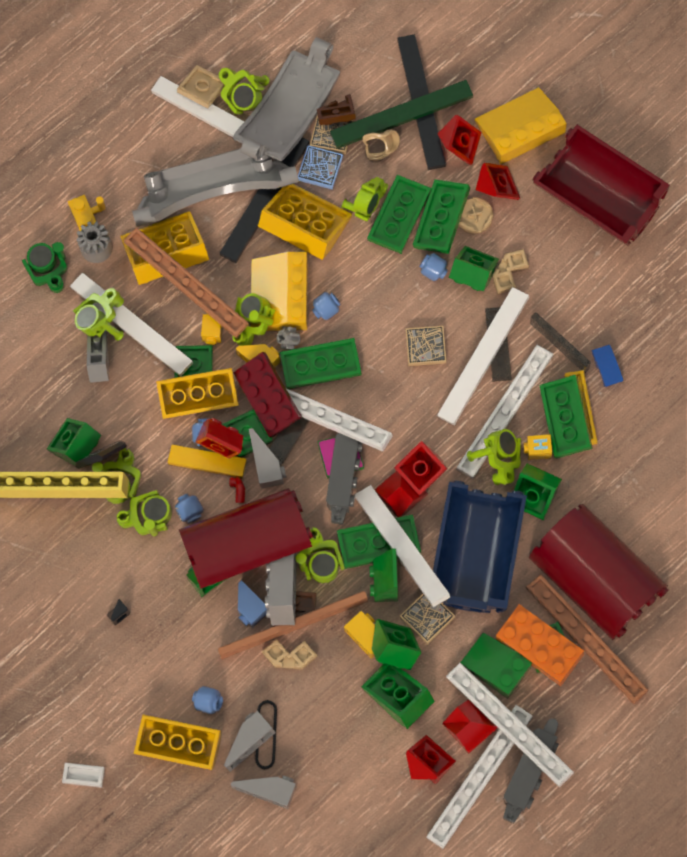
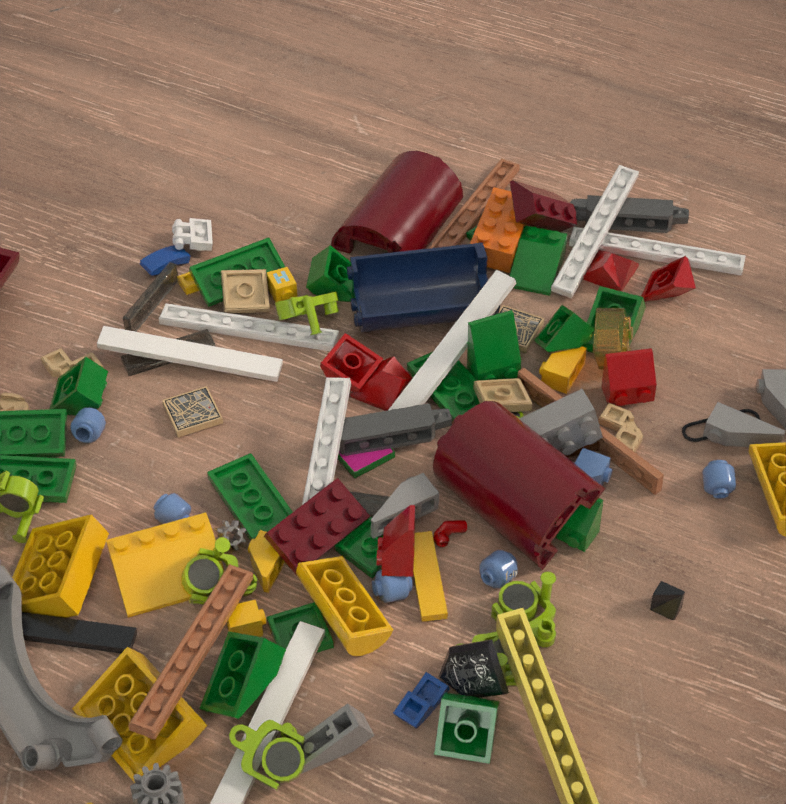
camera: 115 degrees left, 25 degrees down
none -> white plate [172,218,213,251]
none -> green slope [199,631,286,719]
none -> tan tile [221,269,270,314]
none -> blue slope [393,672,450,729]
none -> tan tile [474,378,532,412]
none -> dark red slope [510,180,577,232]
none -> clear yellow brick [593,308,633,370]
none -> red slope [601,348,657,406]

